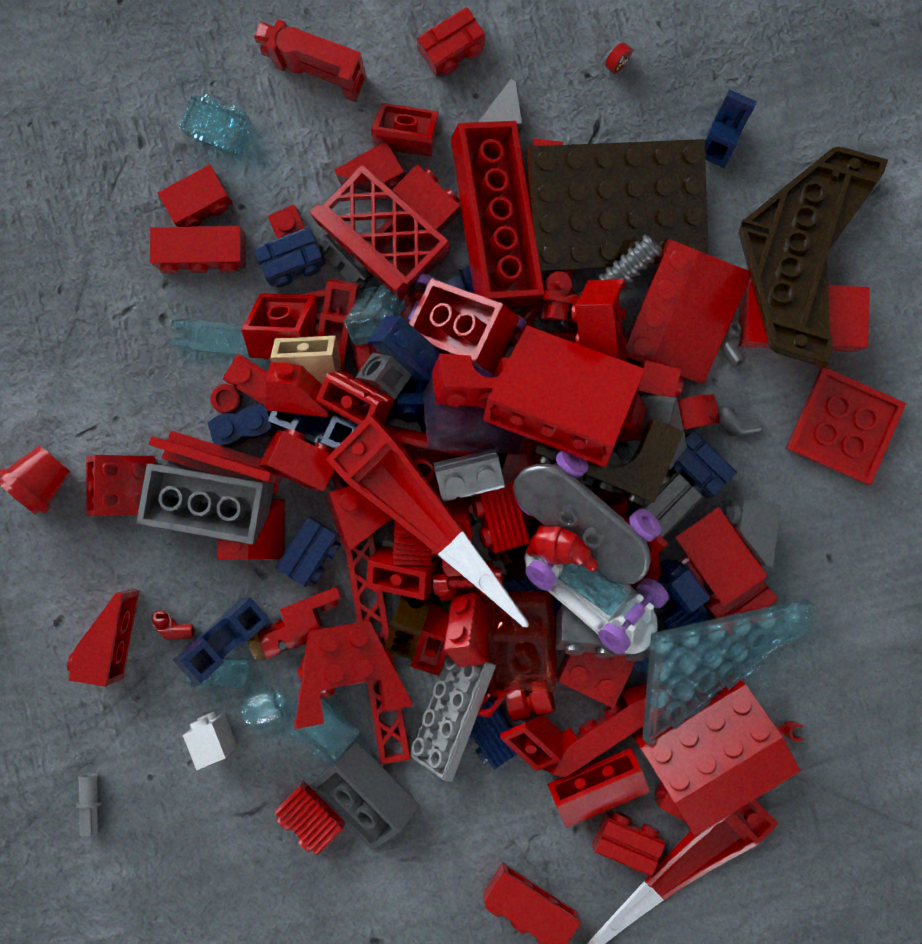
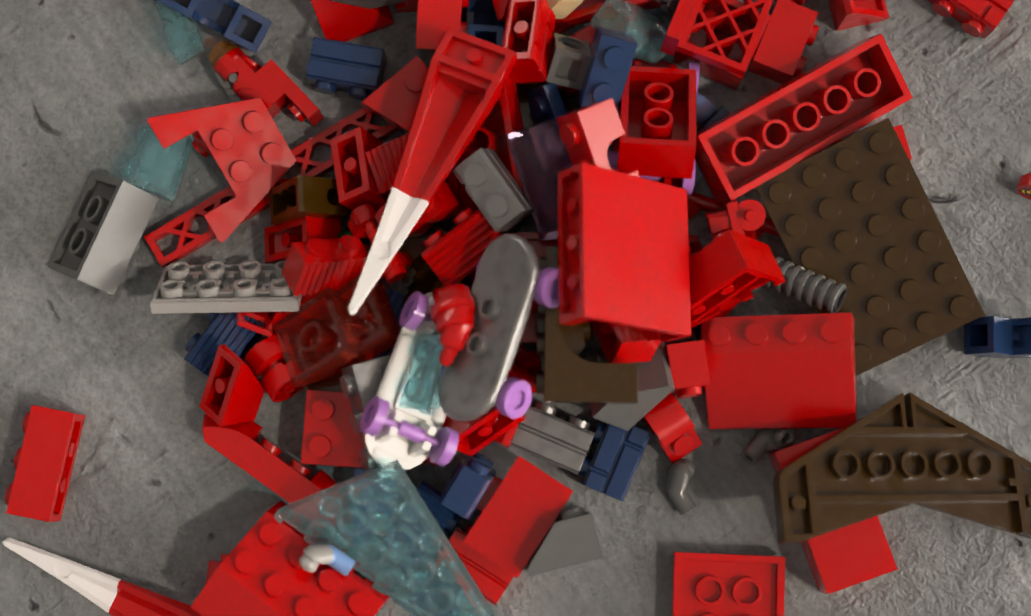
camera: 70 degrees right, 5 degrees down
white brick [183,712,238,770] -> none
clear light blue head [240,685,287,730] -> none
red brick [274,780,346,856] -> none
light grey slope [479,79,522,134] -> none
red brick [547,748,650,828] -> none
red brick [592,811,665,877] -> none
none -> arm [299,544,356,577]

